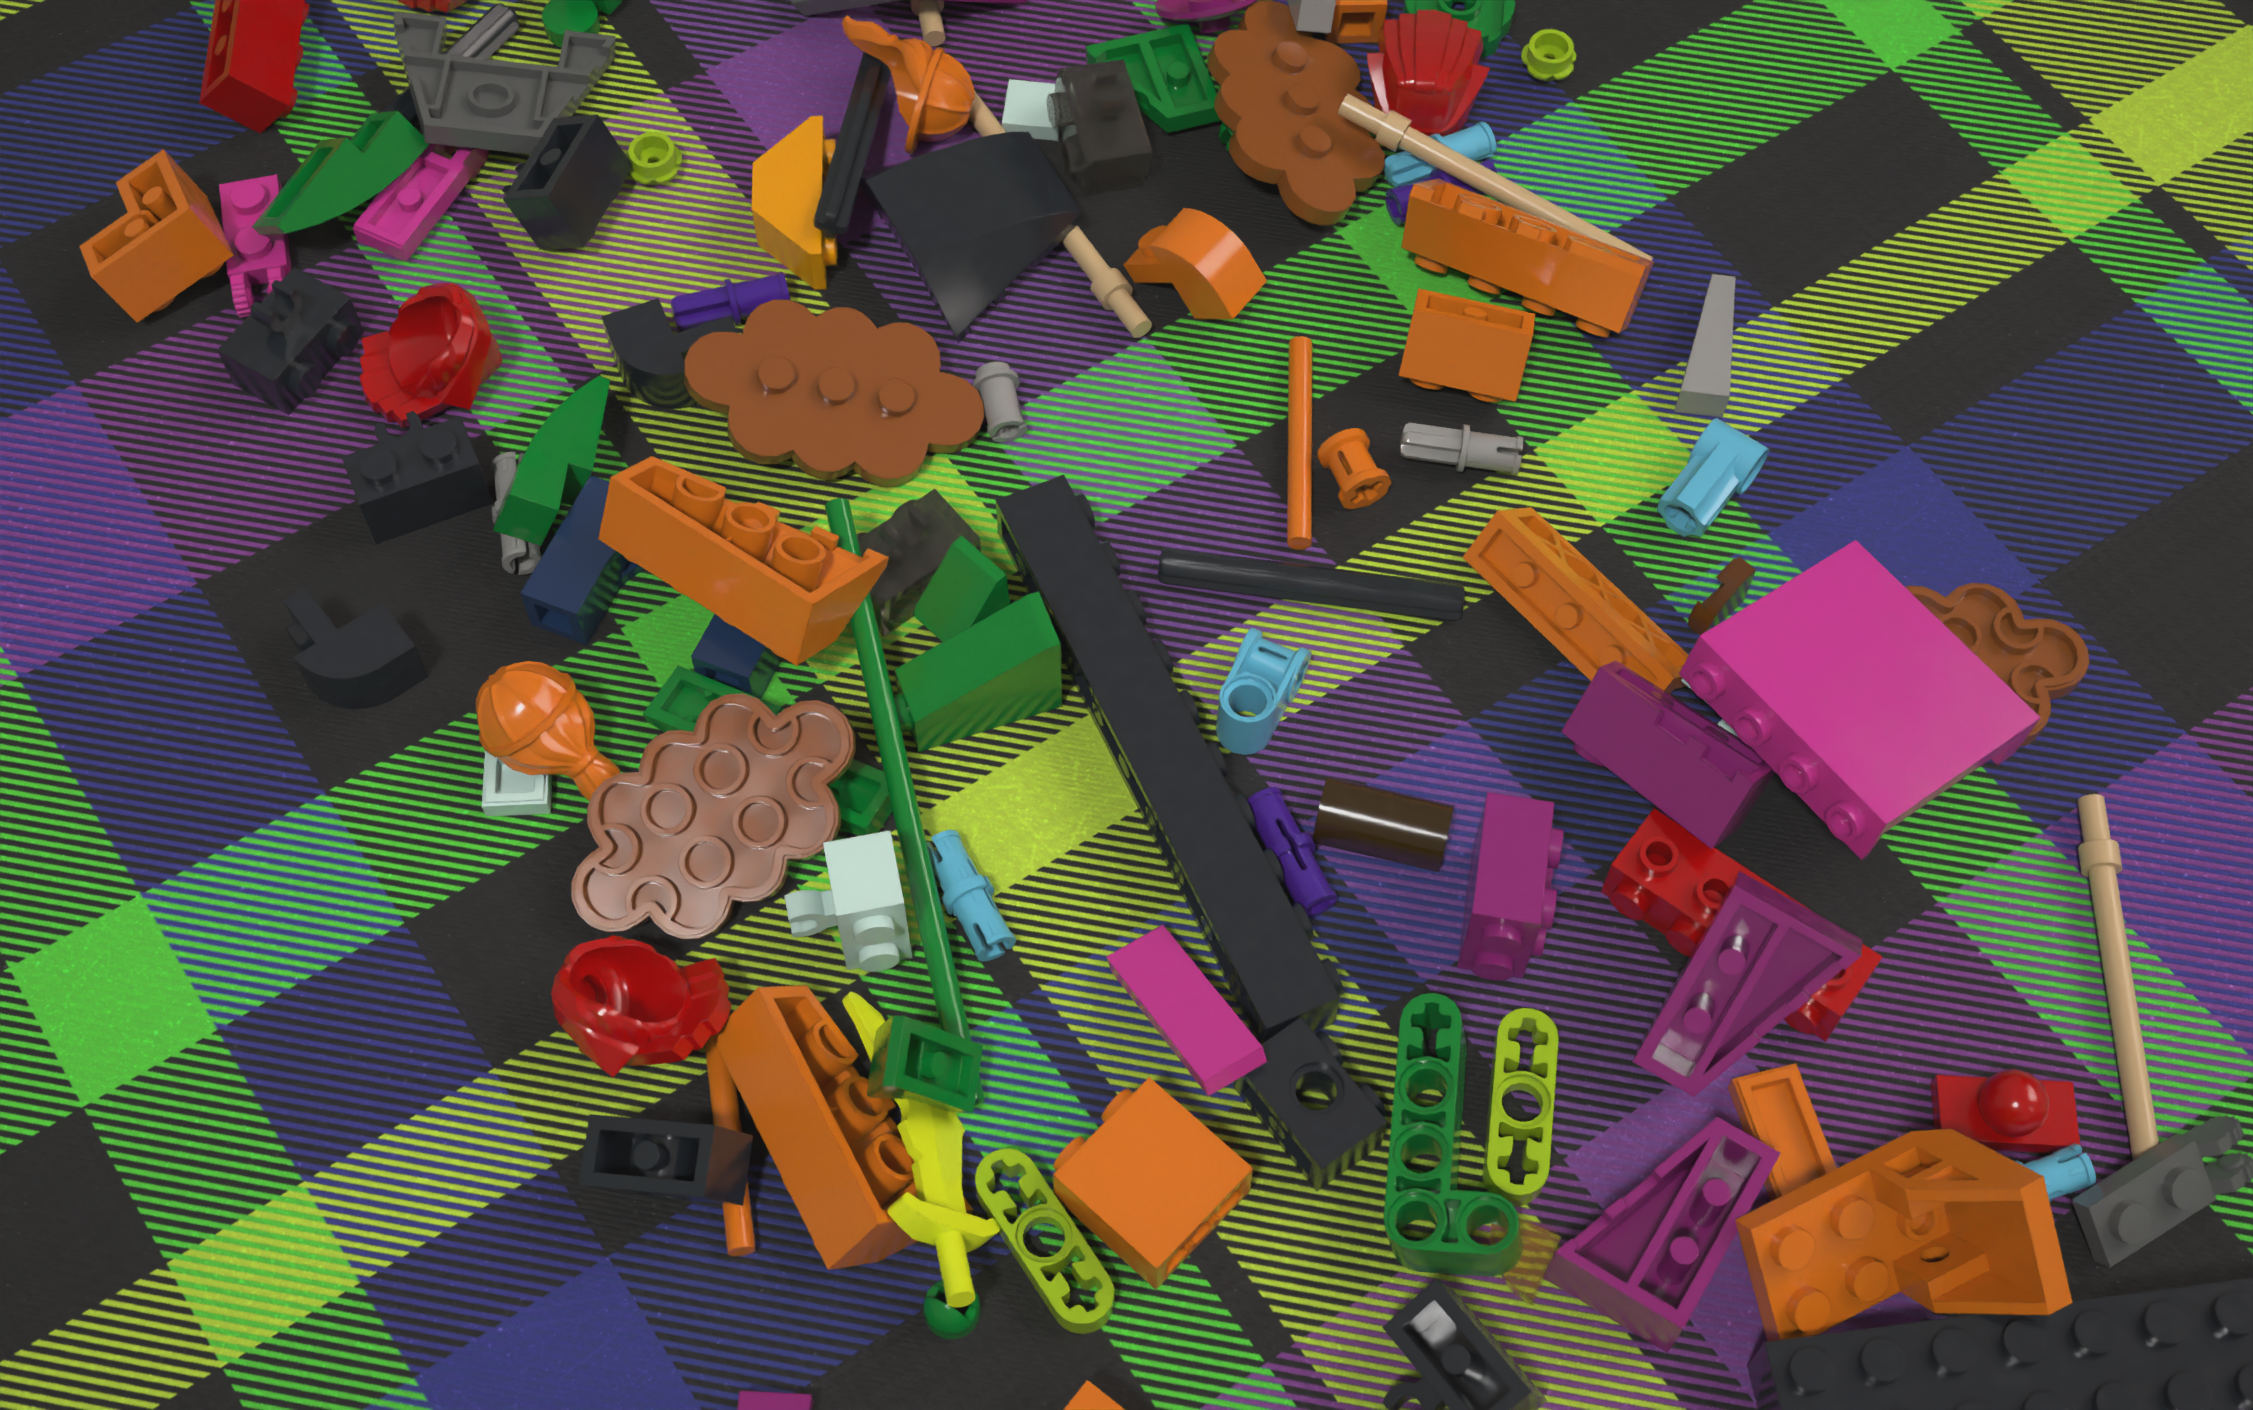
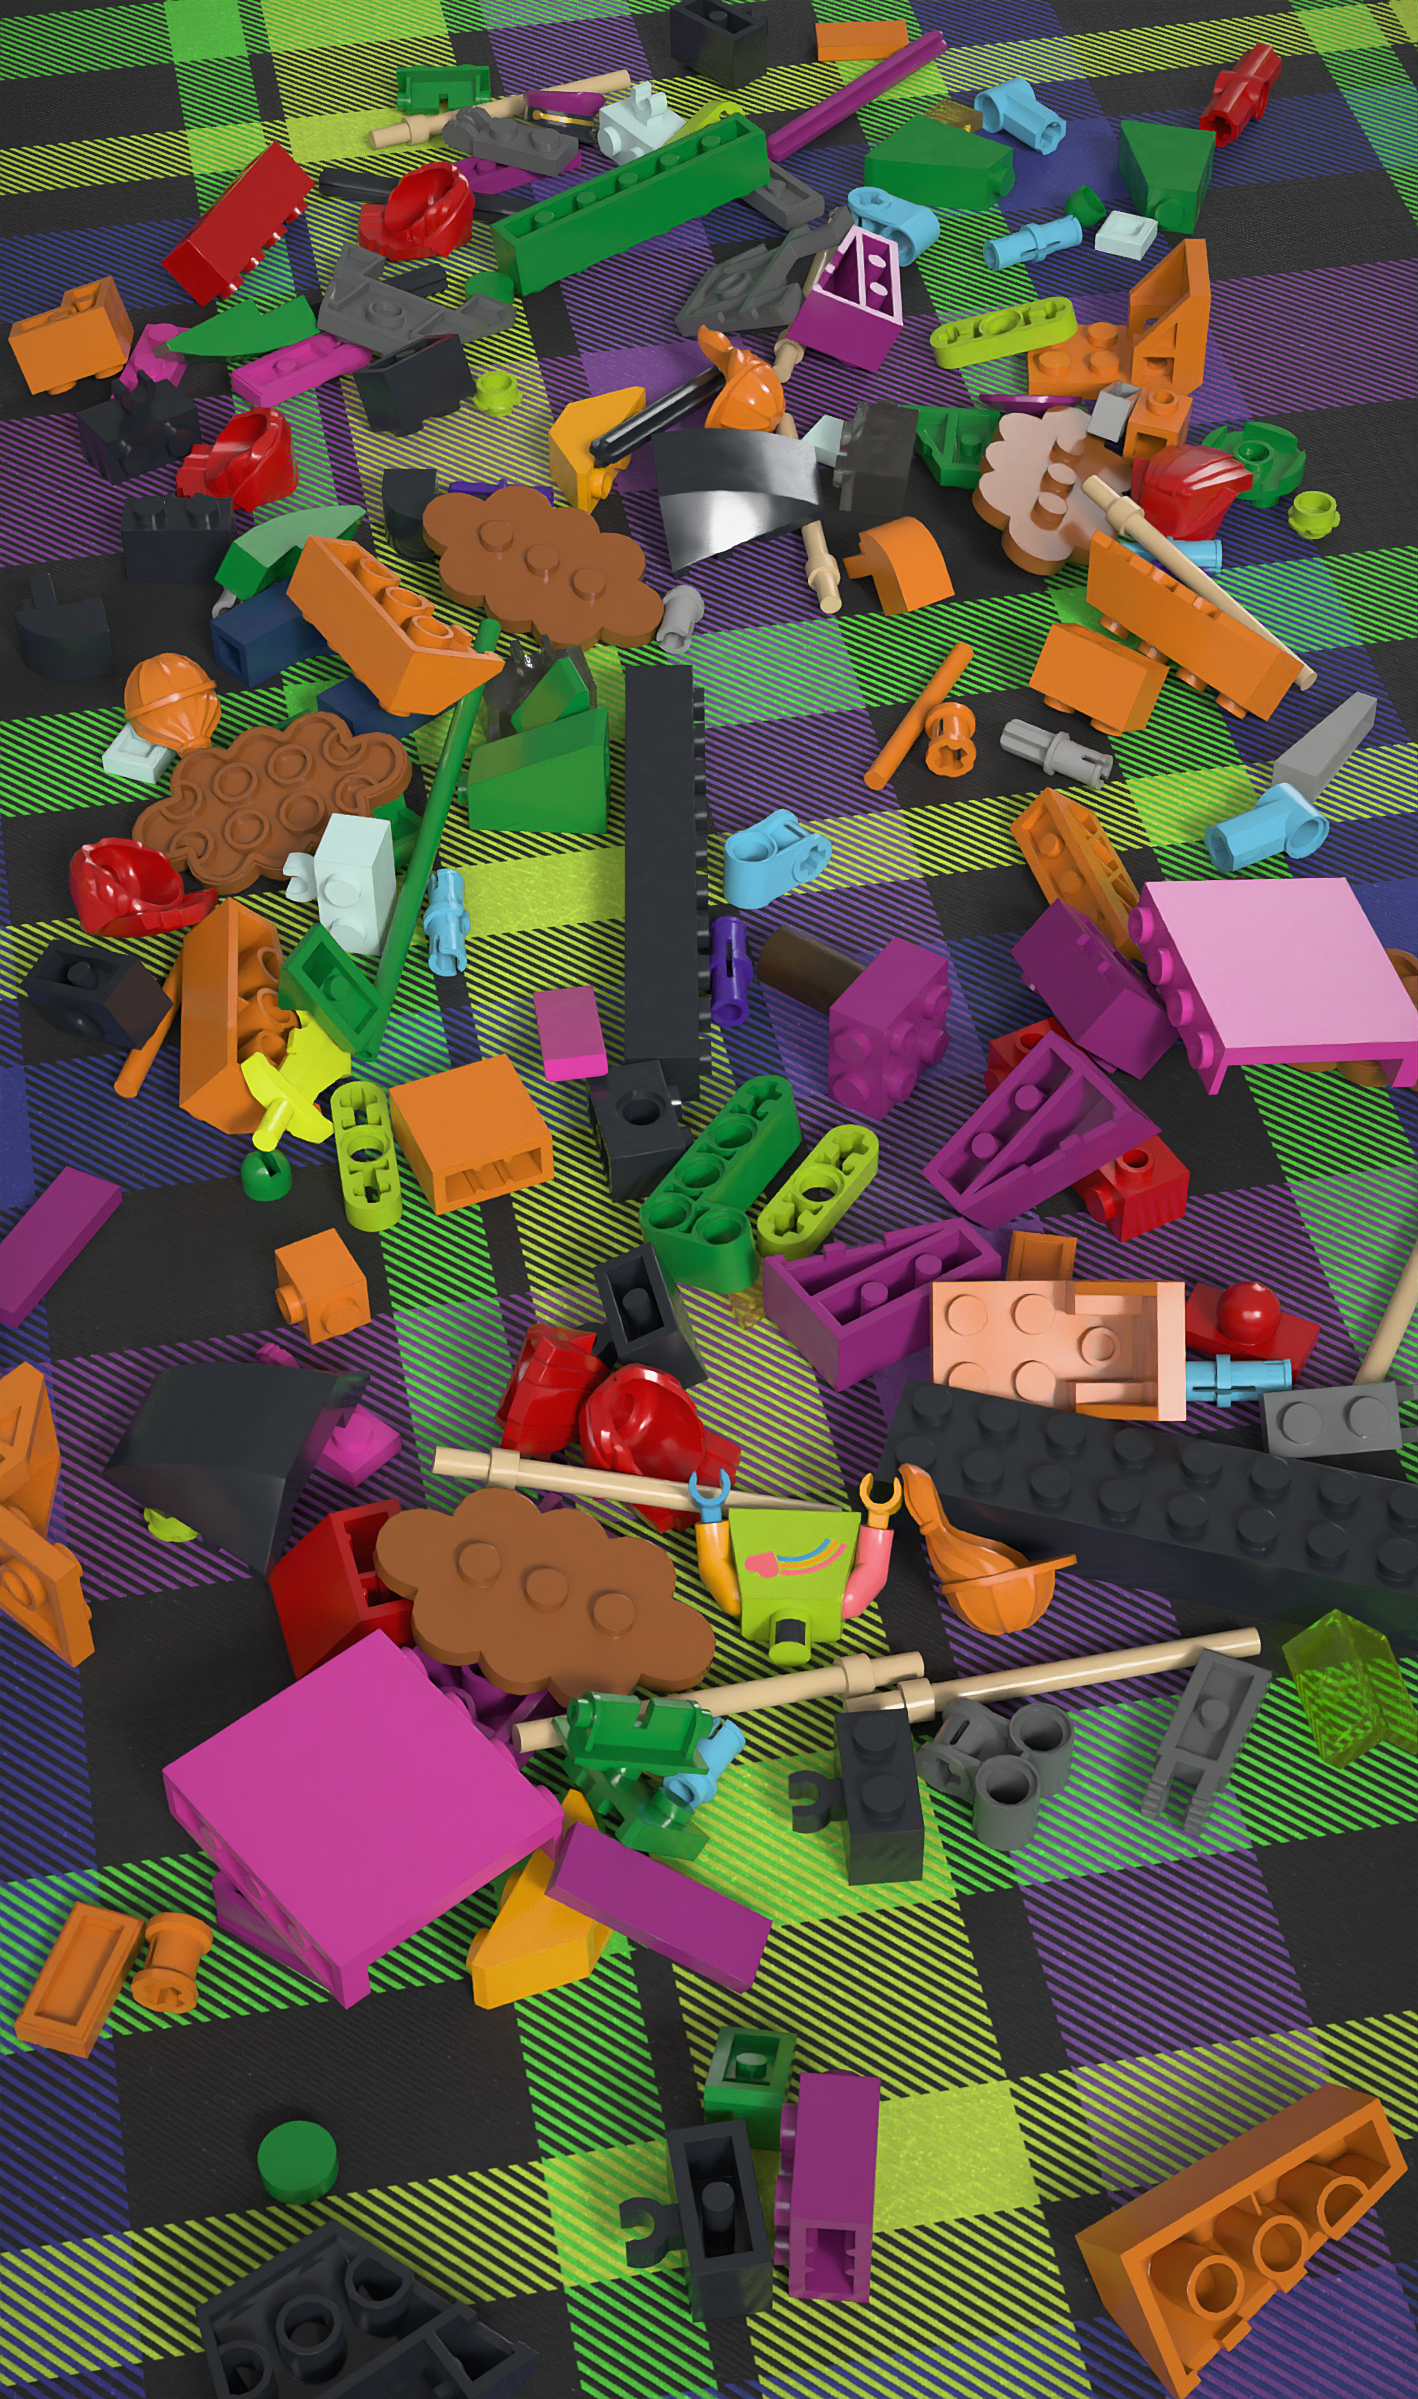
camera: 25 degrees right, 15 degrees down
black axle [1158,547,1465,621] -> none

